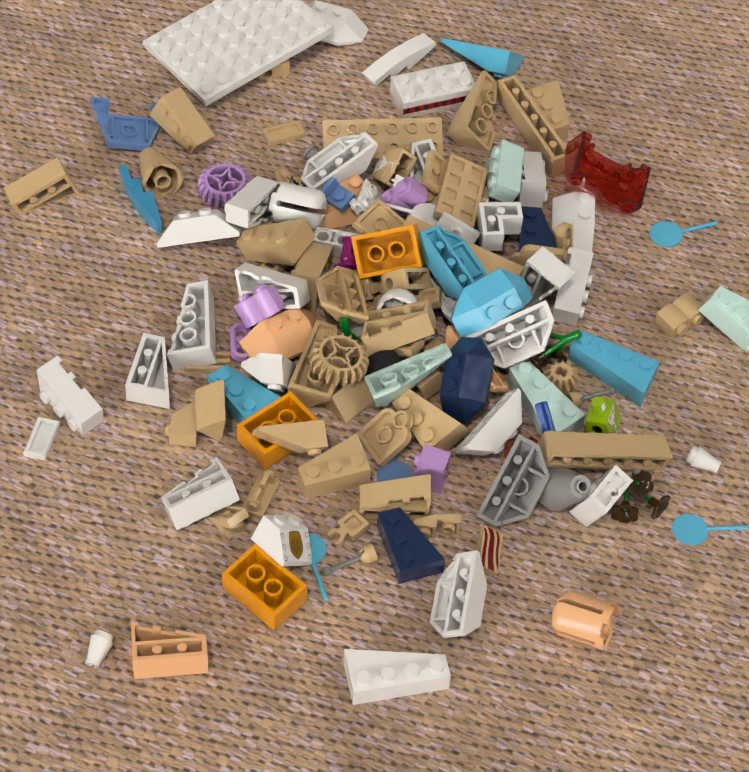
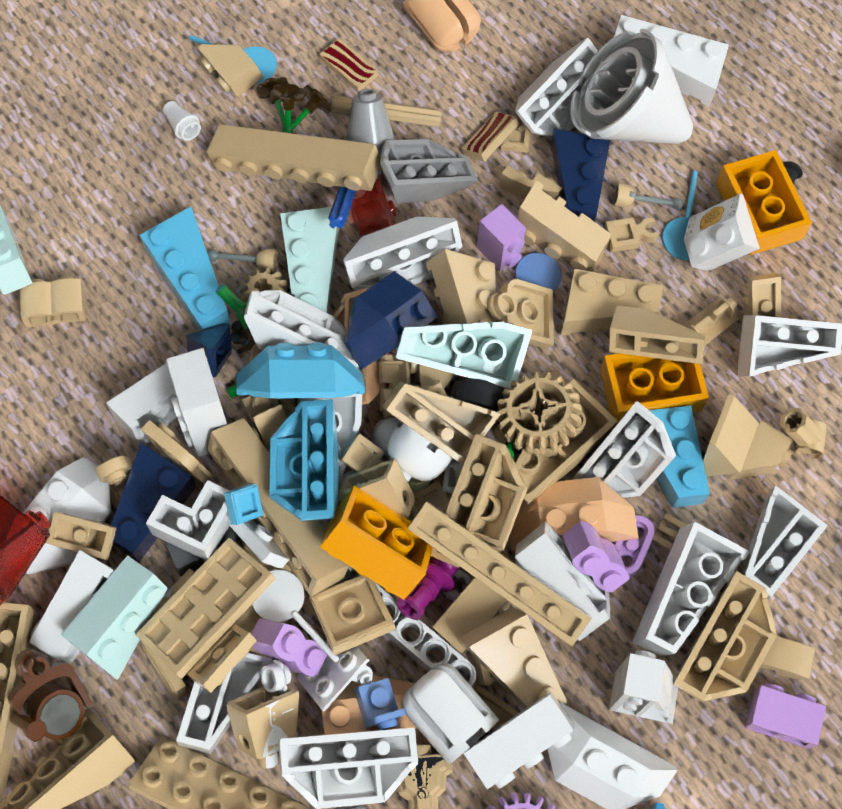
camera: 150 degrees left, 15 degrees up
white window [569,465,633,527] -> none
lime torso [585,396,622,434] -> none
none -> reddish brown piece [8,649,93,742]
none -> tan slope [46,512,116,560]
none -> dark blue slope [186,325,232,377]
none -> tan slope [197,44,263,96]
none -> medium azure tile [224,483,263,525]
none -> tile [319,38,378,92]
none -> tan axle [331,95,442,127]
none -> tan plate [408,502,592,646]
none -> white cone [570,29,693,144]
none -> white wedge [609,651,678,724]
none -> tan wedge [673,571,777,702]
none -> lavender brick [745,683,826,749]
none -> tan slope [760,636,815,681]
none -> tan piece [780,408,827,459]
none -> black piece [783,161,803,184]

